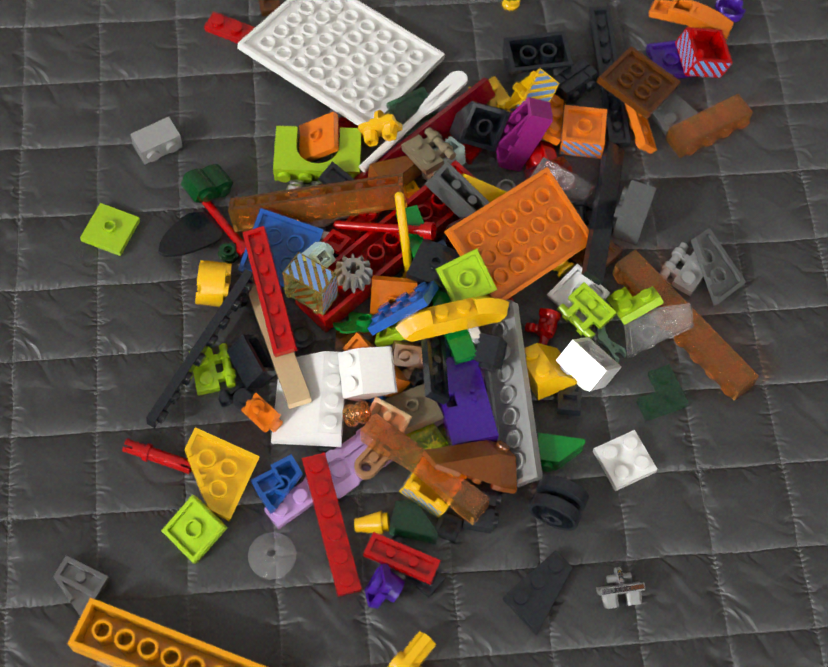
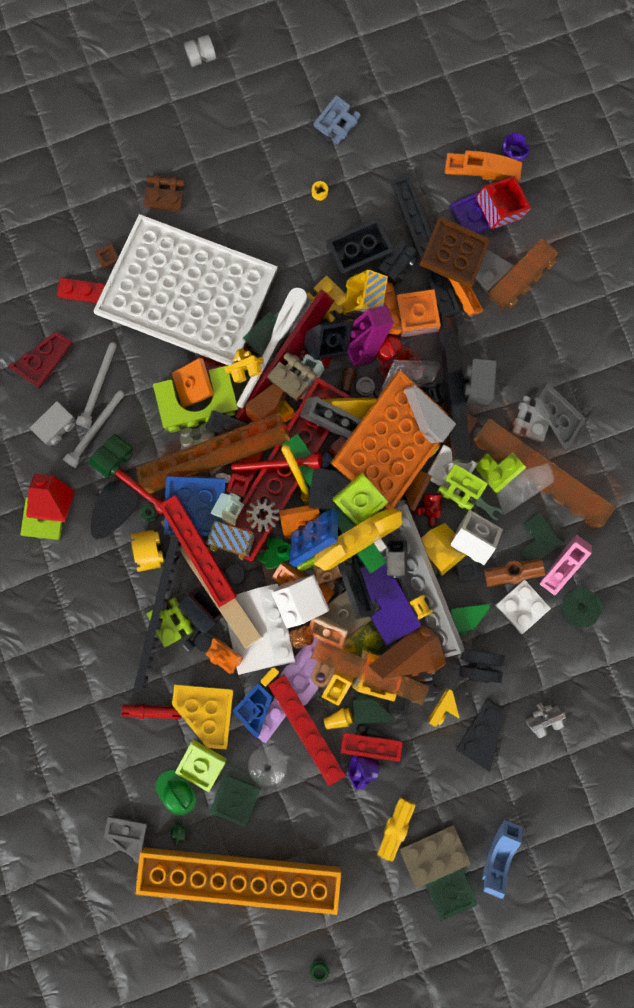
camera: 15 degrees left, 20 degrees up
none -> dark red wing [7,332,73,389]
none -> red slope [26,473,75,522]
none -> light grey piece [63,390,124,468]
none -> light grey piece [75,342,116,429]
none -> green piece [156,770,196,815]
none -> dark green plate [170,823,186,846]
none -> clear green plate [209,774,261,827]
none -> yellow tile [260,667,279,687]
none -> yellow slope [322,658,359,706]
none -> reddish brown pin [339,368,357,393]
none -> reddish brown slope [402,471,432,513]
none -> light grey slope [404,385,456,443]
none -> yellow bush [409,595,433,620]
none -> yellow slope [427,688,459,727]
none -> dark orange piece [484,558,545,587]
none -> bright pink slope [540,534,592,595]
none -> clear green plate [562,588,602,627]

